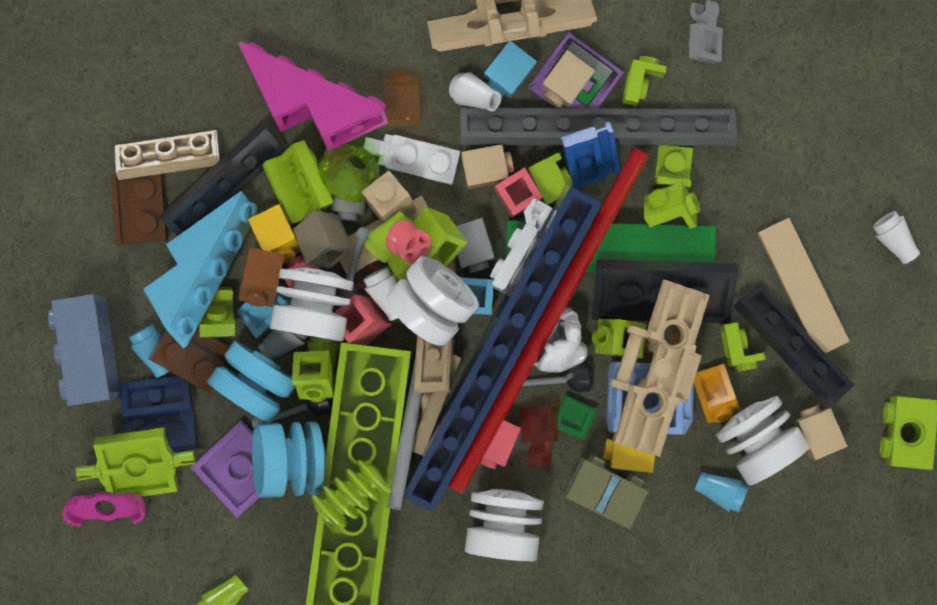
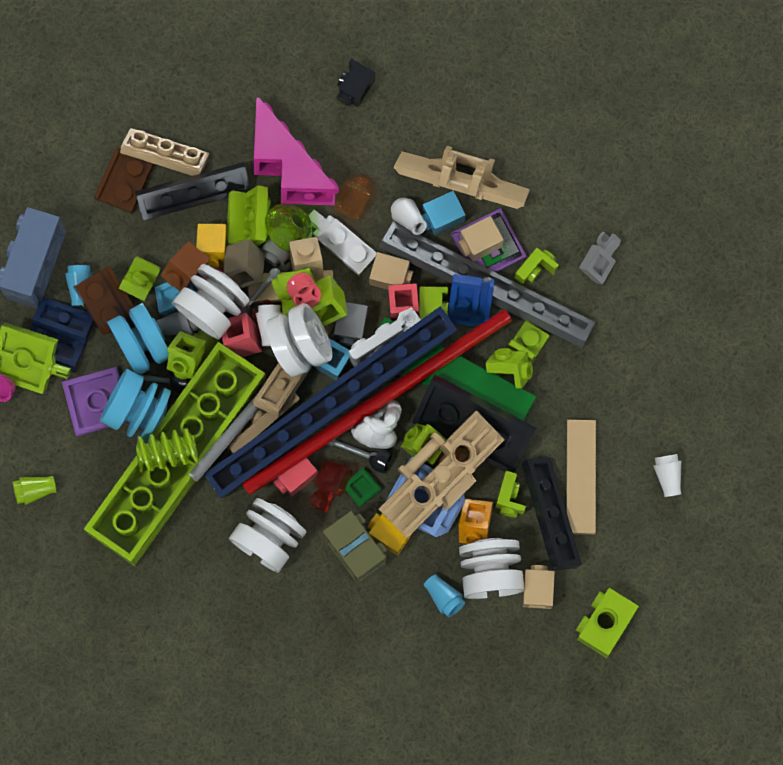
camera: 30 degrees right, 10 degrees down
medium azure slope [144,191,258,348] -> none

